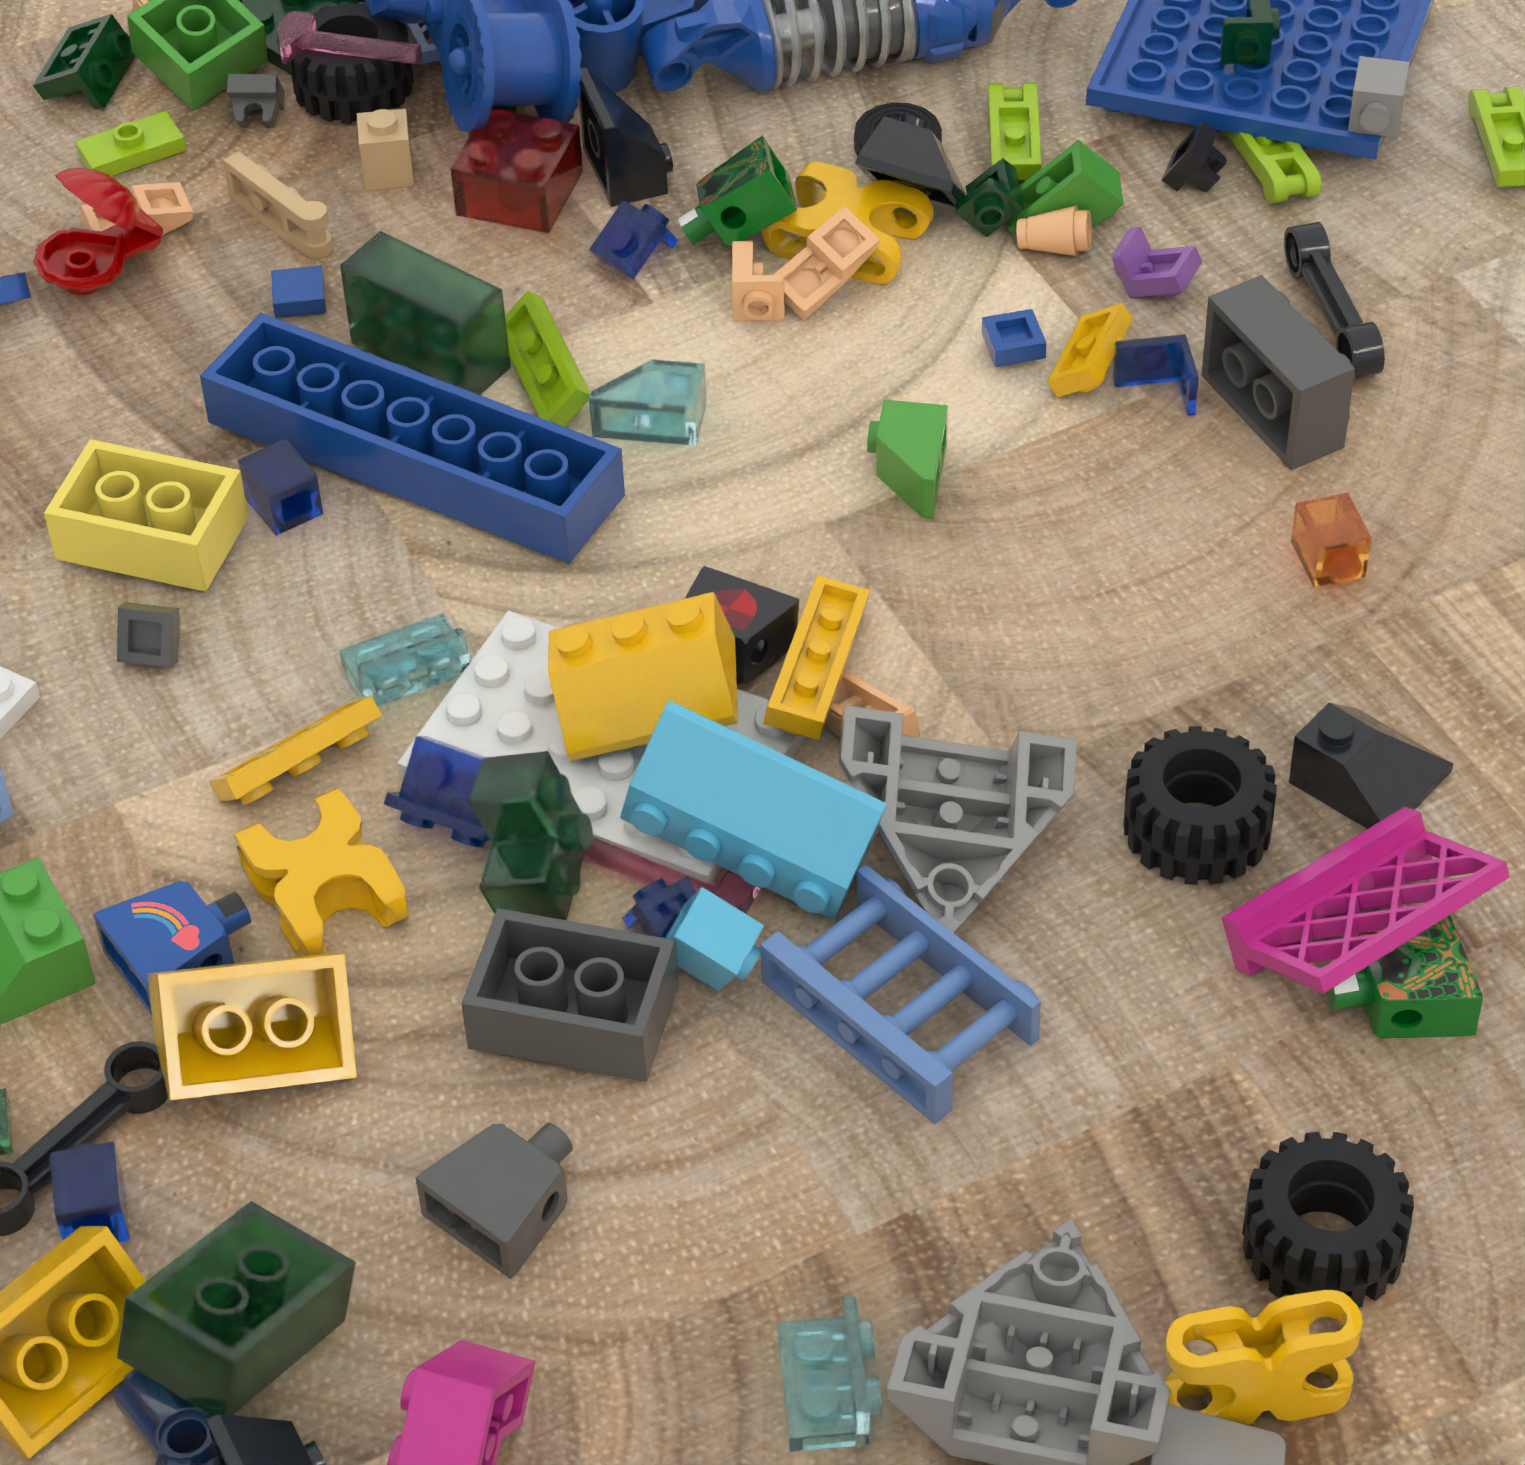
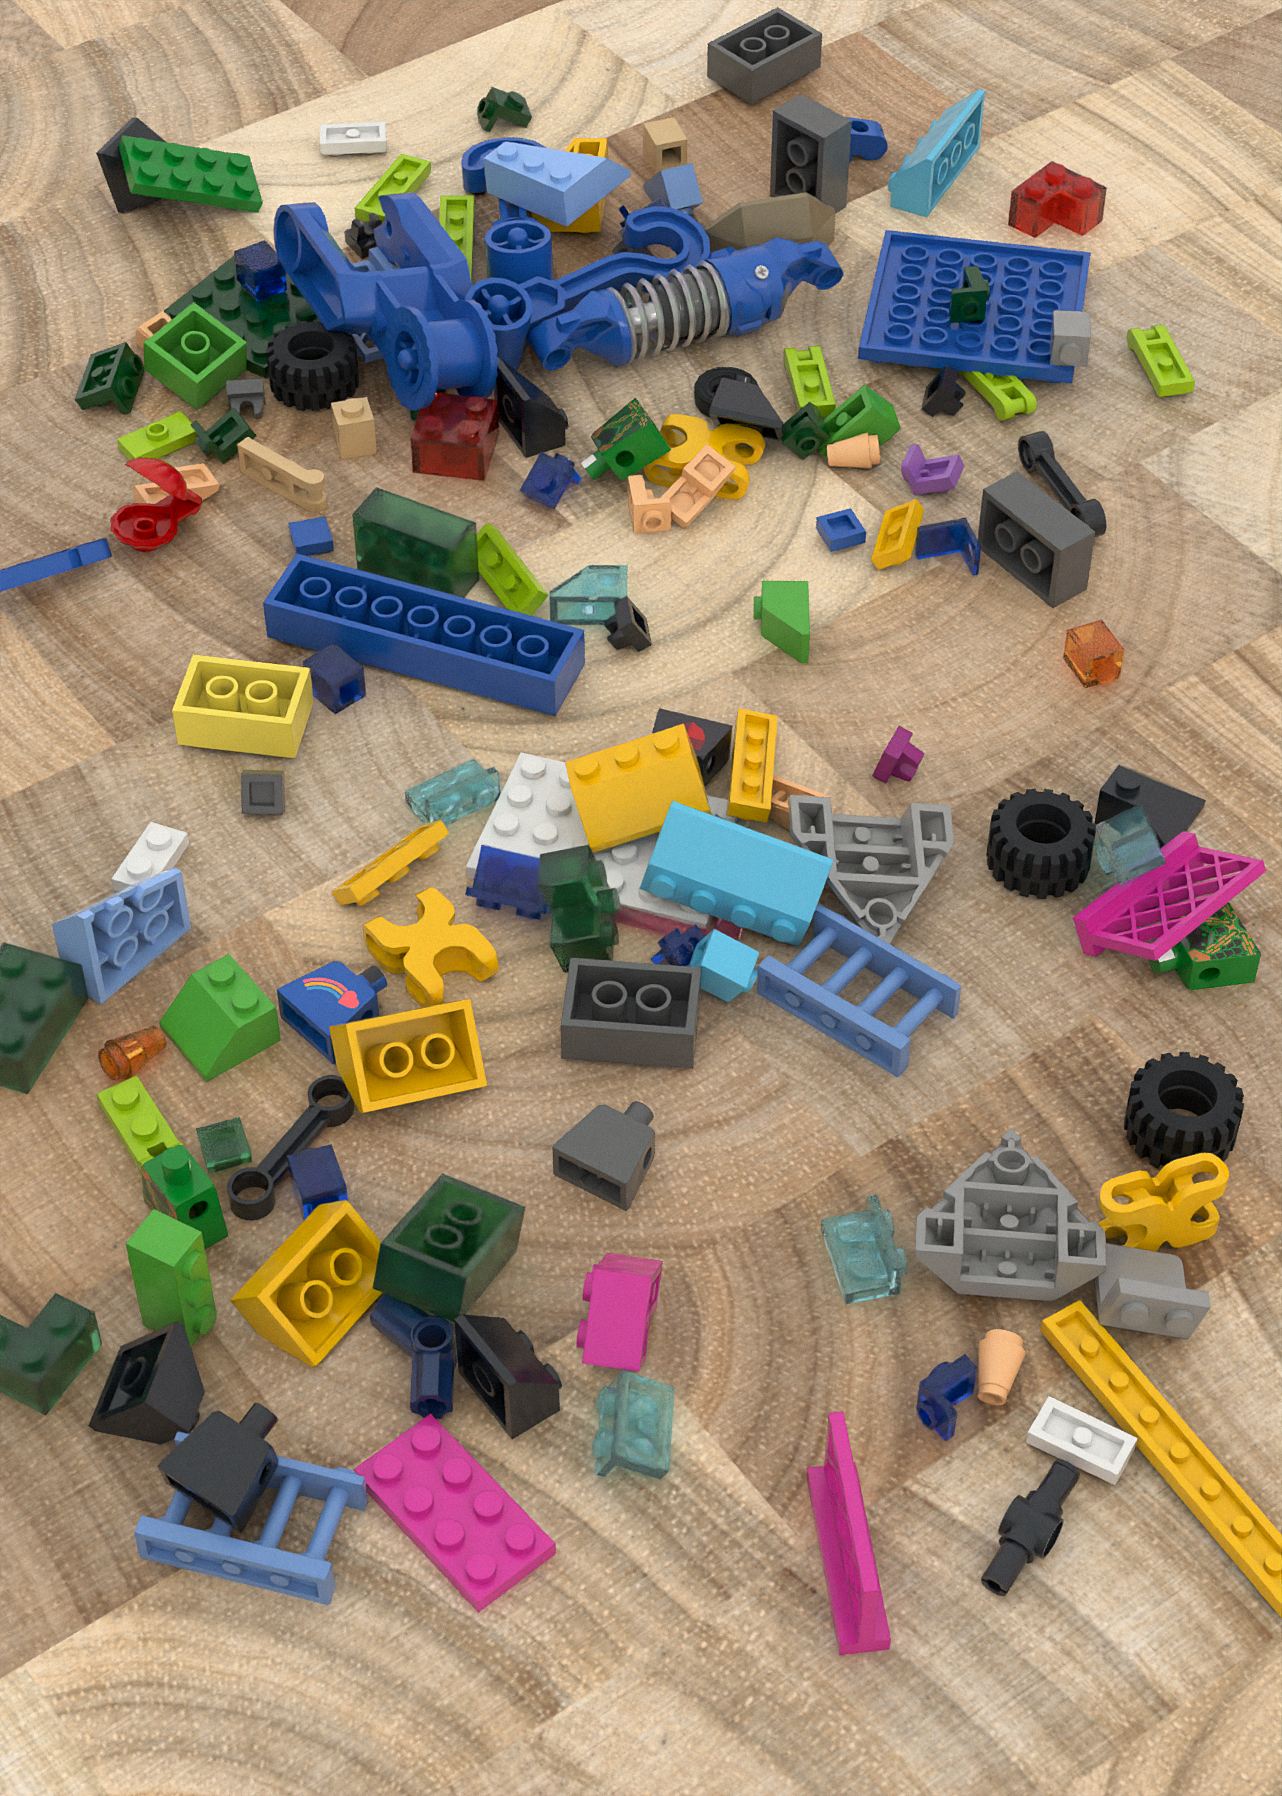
camera: 10 degrees left, 0 degrees up
clear pink piece [277,11,421,64] -> none
none -> dark green bracket [191,408,257,464]
none -> black tile [604,596,652,652]
none -> magenta tile [872,726,924,783]
none -> clear light blue brick [1094,804,1166,885]

